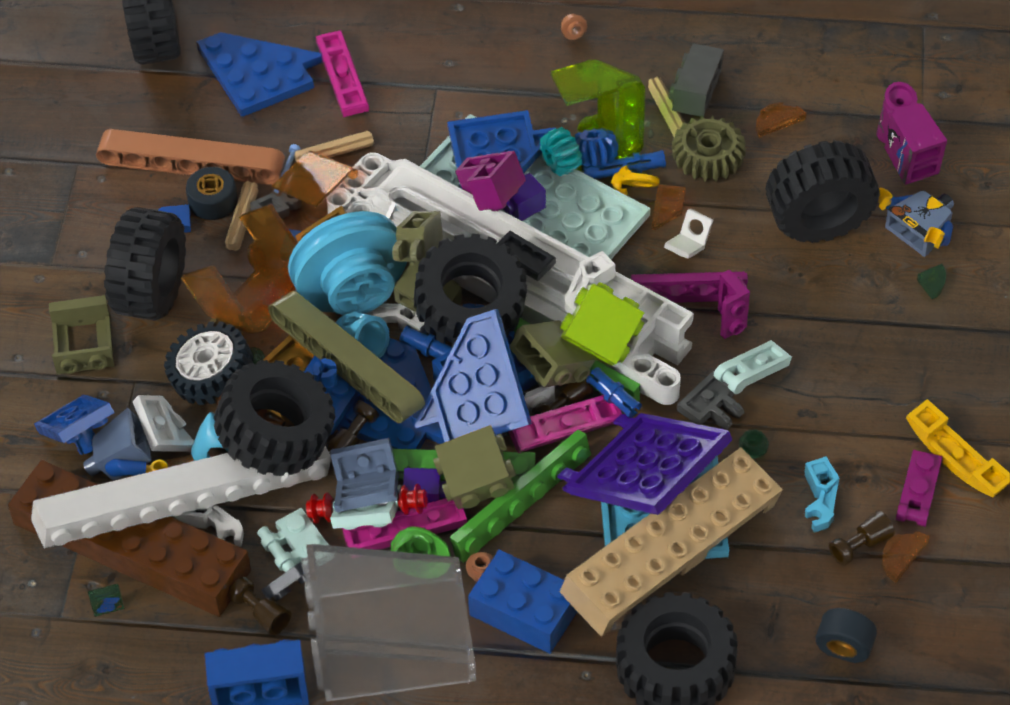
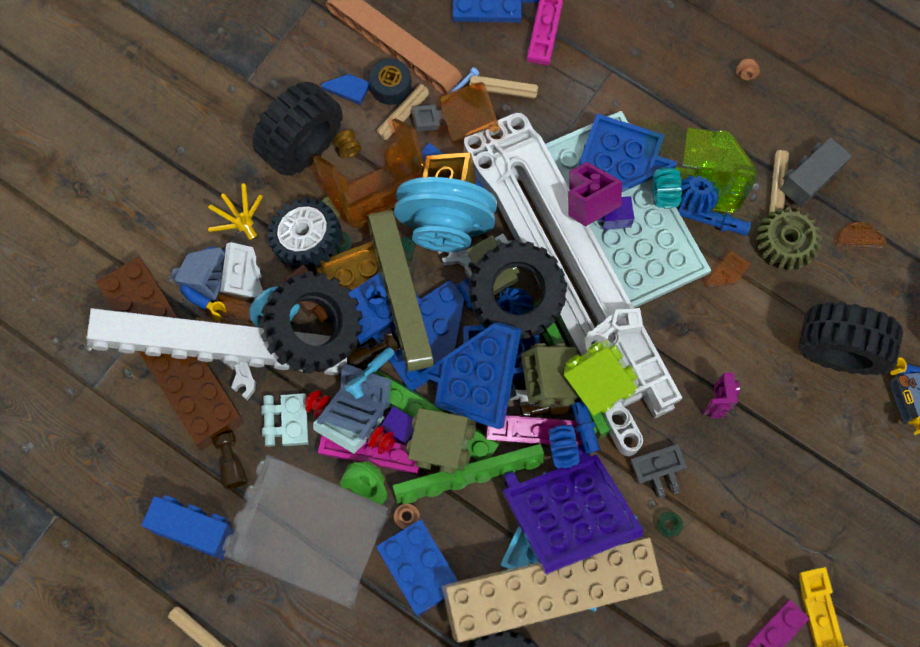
camera: 25 degrees right, 20 degrees up
blue plate [34,394,115,455] -> none
olive panel [49,295,114,374] -> none
clear green tile [88,584,125,617] -> none
plate [261,556,317,601] -> none
medium azure piece [335,312,390,358] -> none
olive hinge [392,211,443,265] -> none
black plate [497,231,556,281] -> none
yellow piece [611,165,660,196] -> none
magenta fence [631,271,748,303] -> none
white bracket [664,209,713,259] -> none
light aqua plate [714,340,792,394] -> none
medium azure piece [804,457,840,533] -> none
clear green tile [917,263,946,299] -> none
none -> yellow plant [208,183,263,240]
none -> pearl gold wheel [333,129,362,159]
none -> medium azure piece [344,347,394,399]
none -> blue gear [549,424,580,469]

